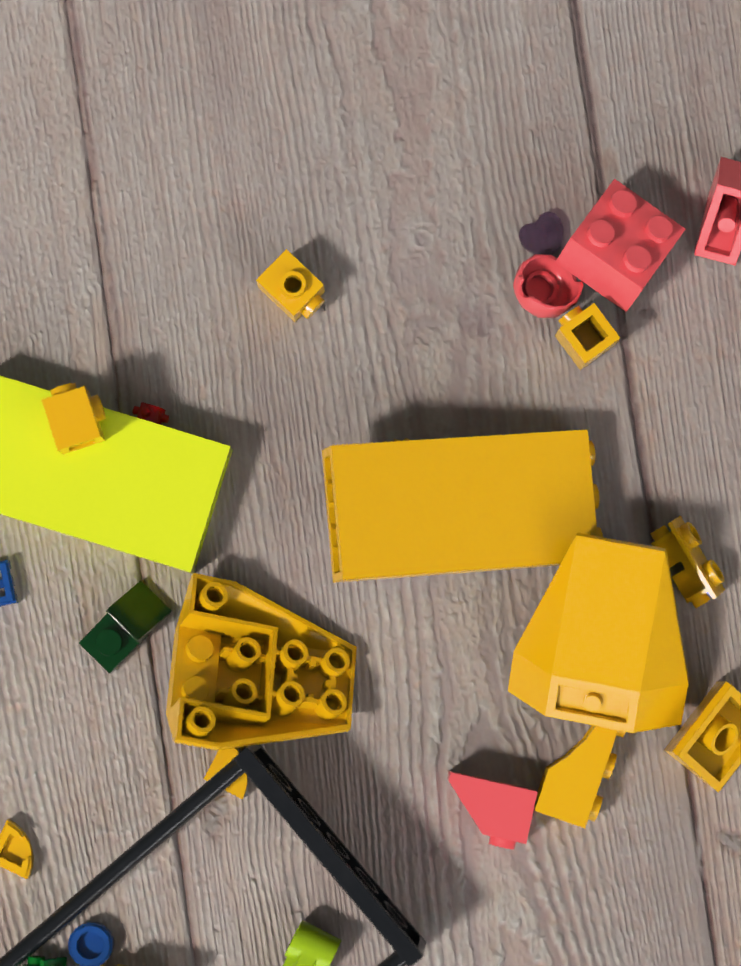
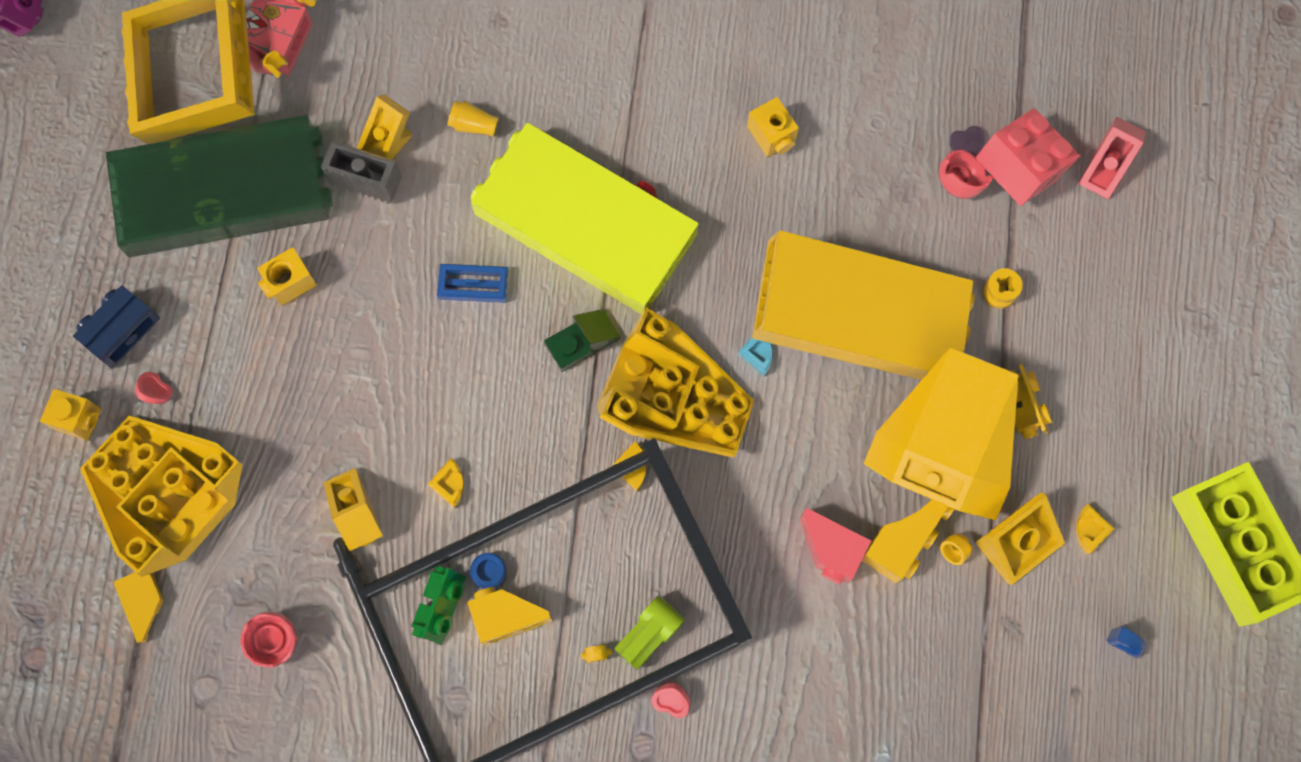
camera: 15 degrees right, 10 degrees down
yellow brick [42,383,106,455] -> none
yellow brick [555,303,620,371] -> none
none -> medium azure tile [738,337,773,376]
none -> yellow hinge [940,533,973,565]
none -> yellow wheel [982,268,1022,309]

